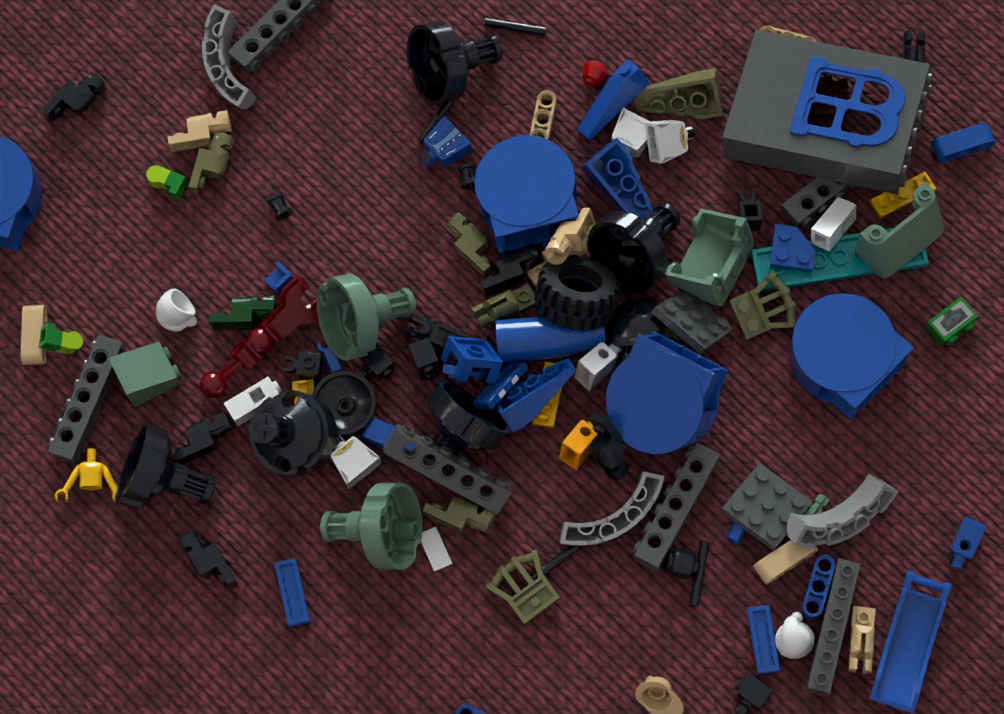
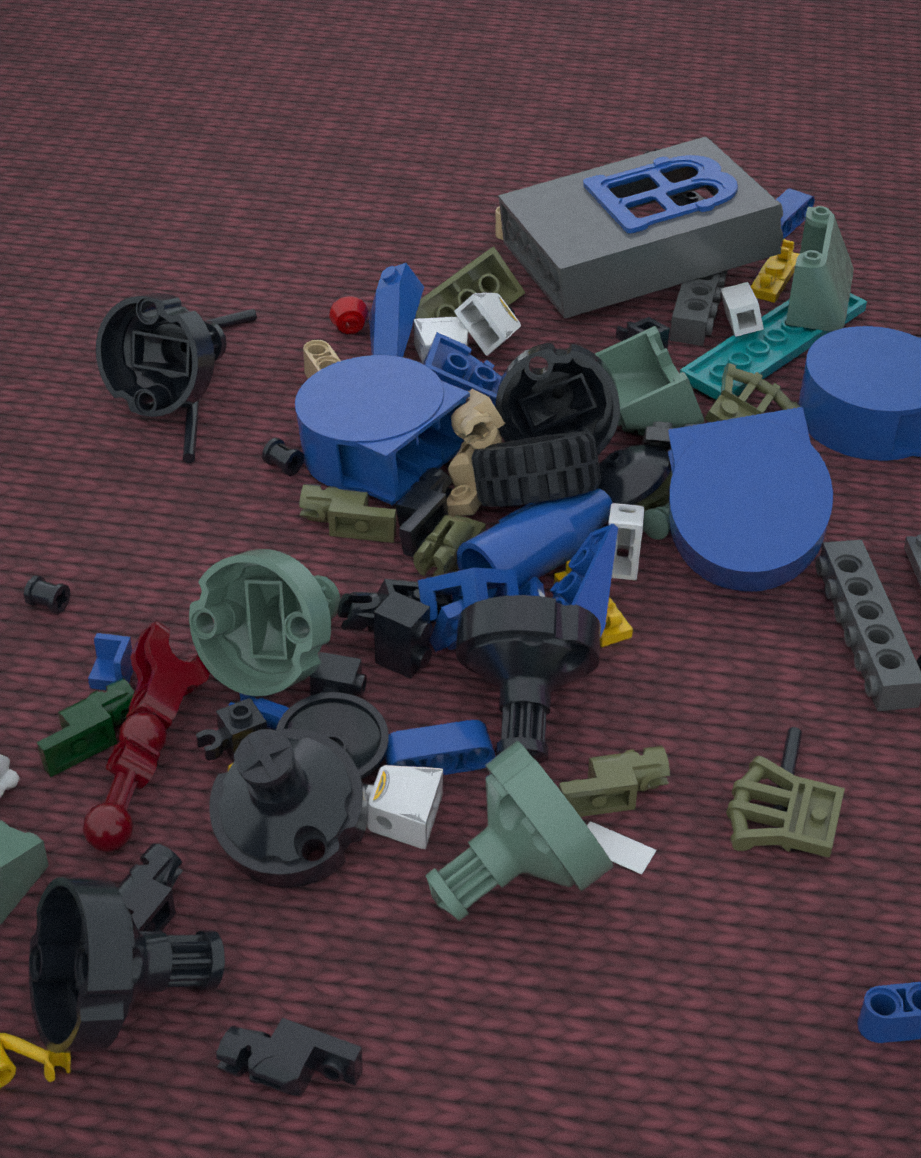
camera: 45 degrees left, 30 degrees down
white brick [224,377,282,426] -> none
blue plate [274,558,311,628] -> none
dark grey brick [383,423,511,514] -> none
blue torso [420,116,472,168] -> none
light orange torso [559,420,597,471] -> none
light grey brick [559,471,665,546] -> none
black plate [588,412,629,480] -> none
blue plate [770,224,815,272] -> none

